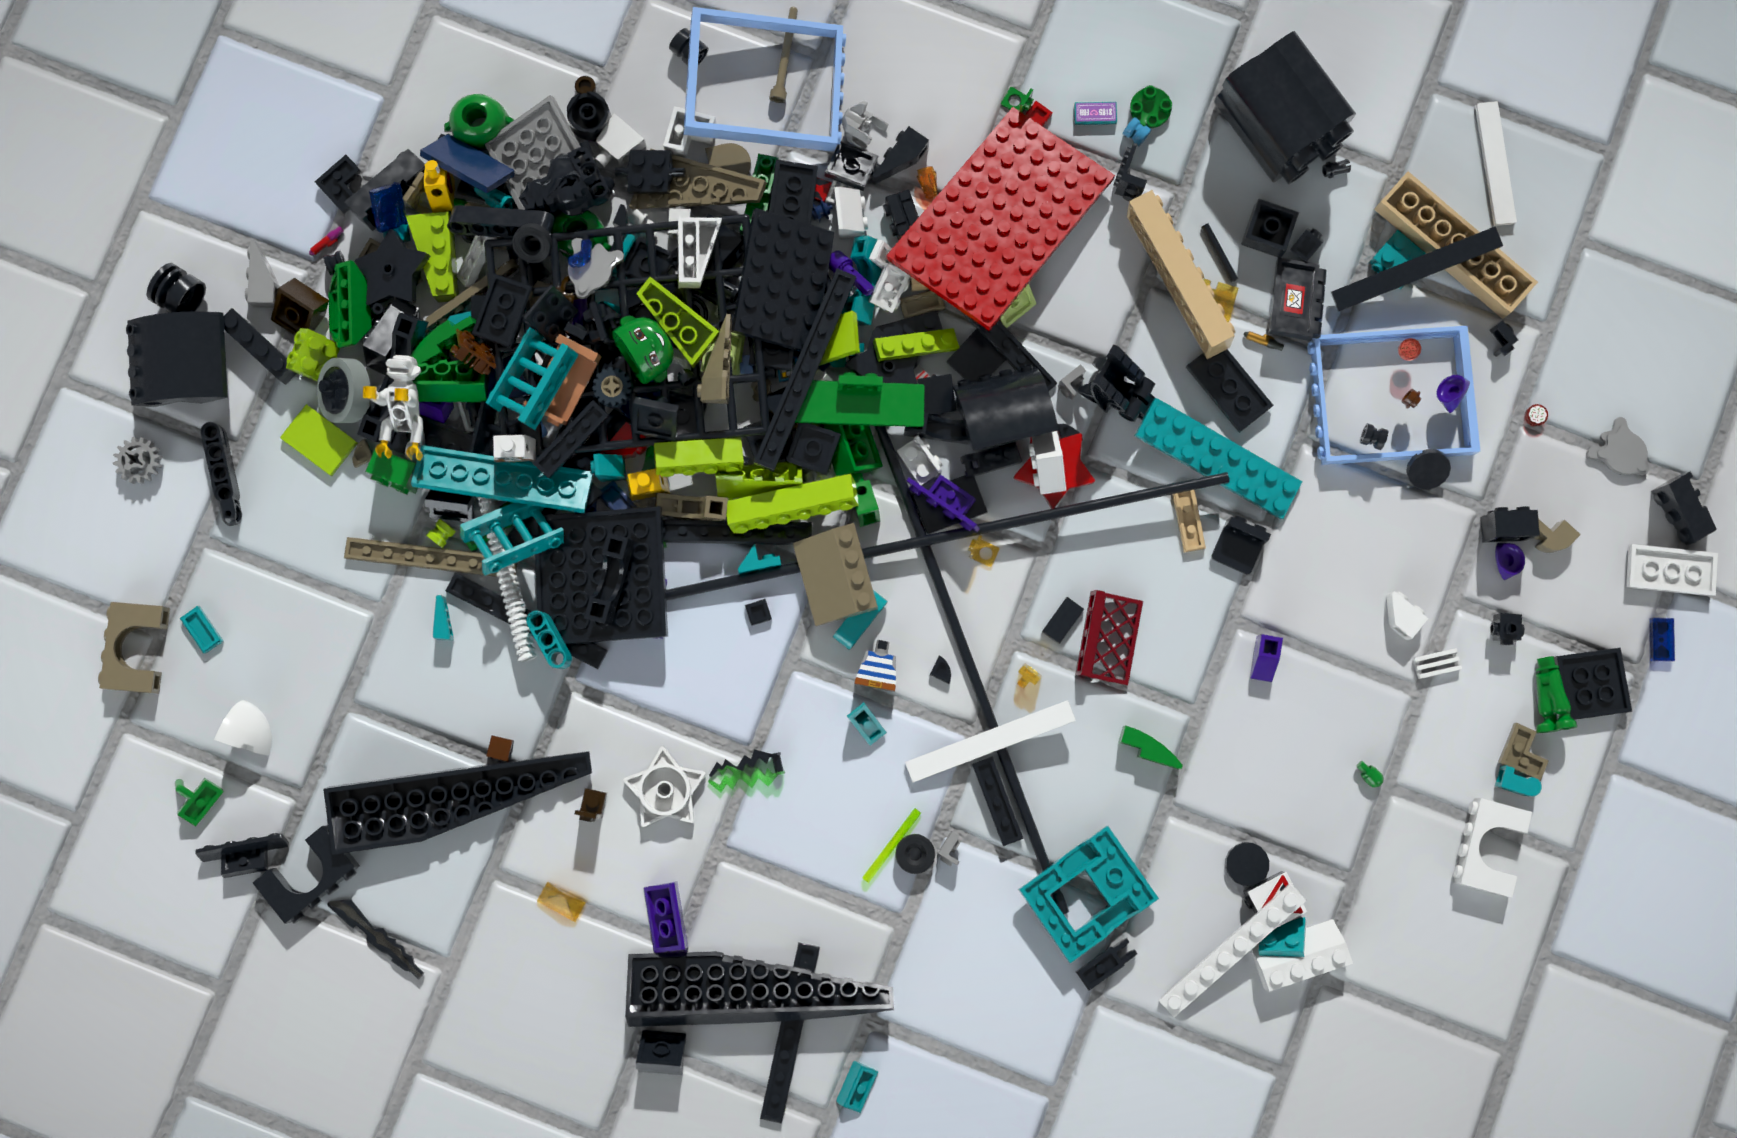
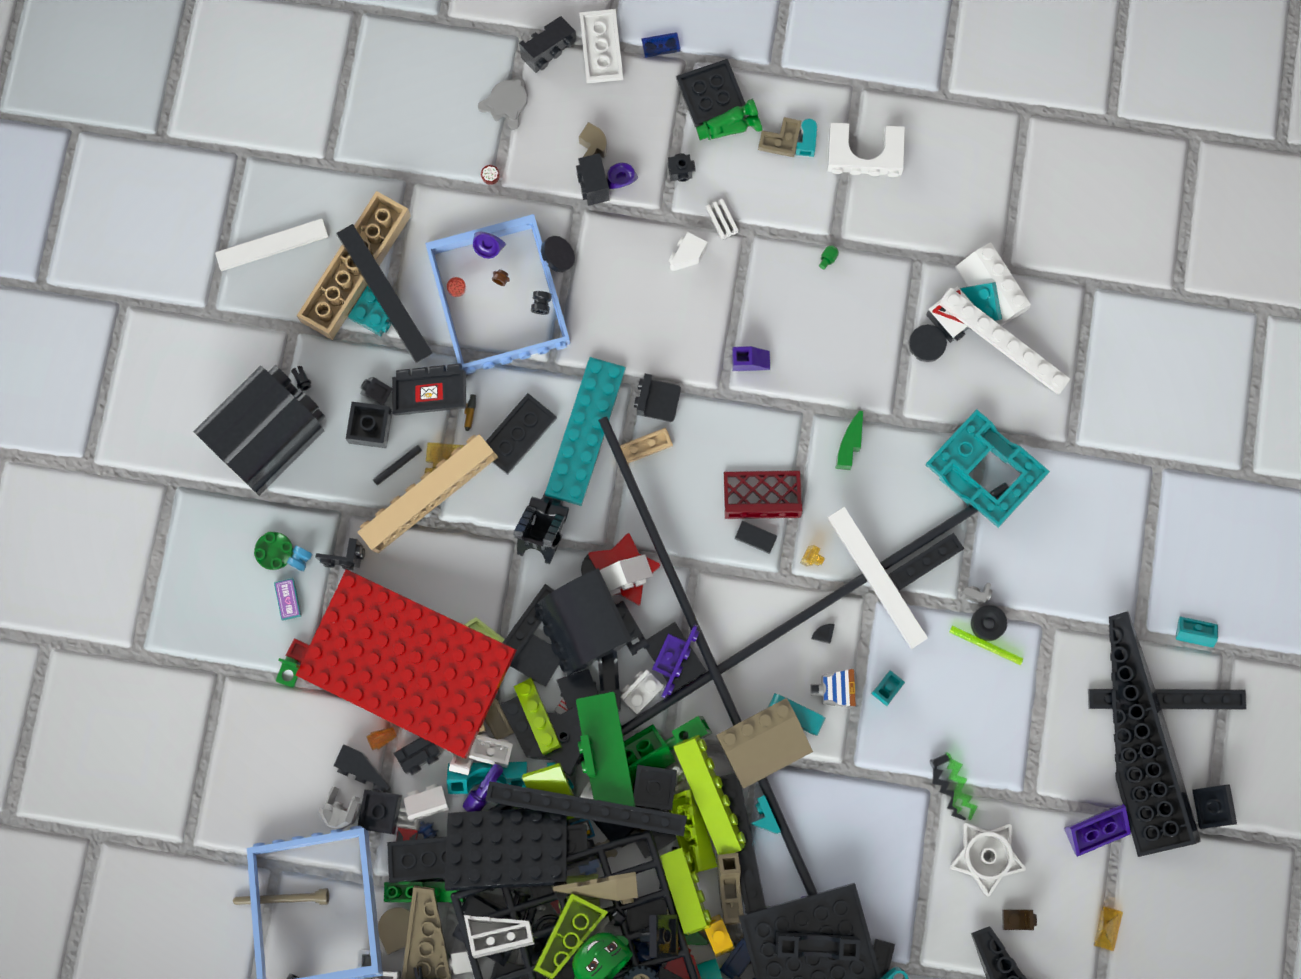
camera: 100 degrees left, 5 degrees down
black tile [745,599,772,626] -> none
clear yellow bracket [968,535,999,567] -> none
light grey bracket [1059,364,1086,400] -> none
black hinge [1076,938,1137,991] -> none
black bracket [1490,320,1518,357] -> none

